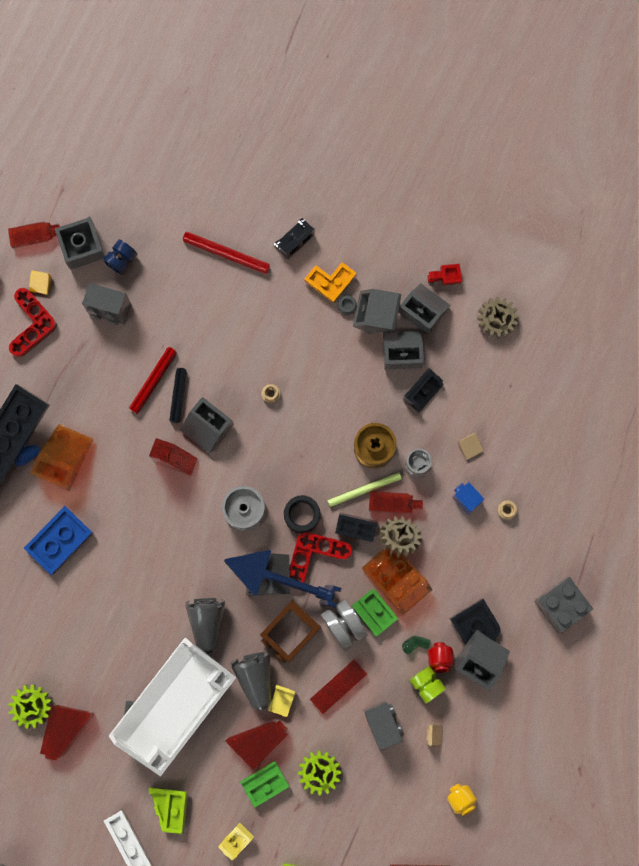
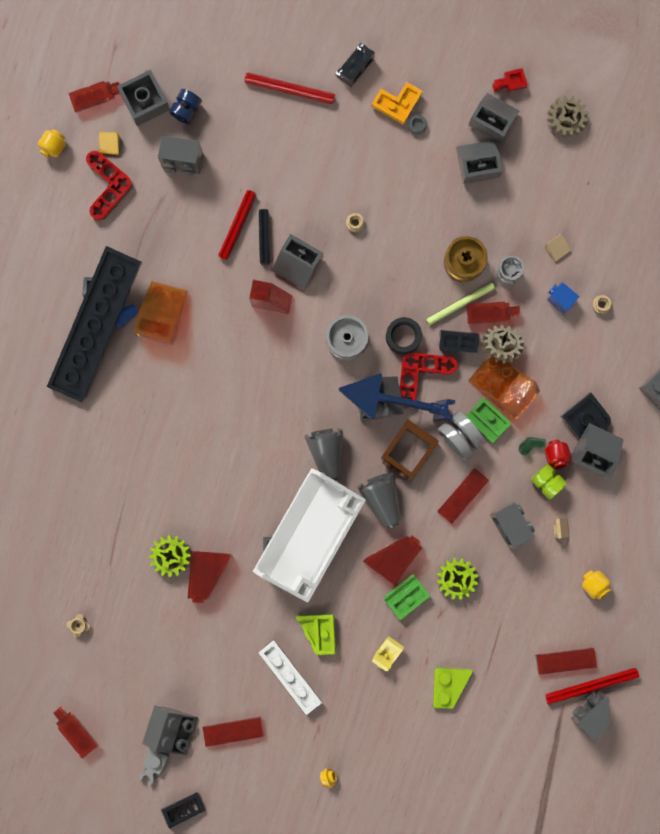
camera: 10 degrees left, 5 degrees up
blue plate [24,506,93,575] -> none
light yellow bracket [269,685,296,717] -> none
dark grey slope [353,289,402,334] -> none
black hinge [403,368,444,413] -> none

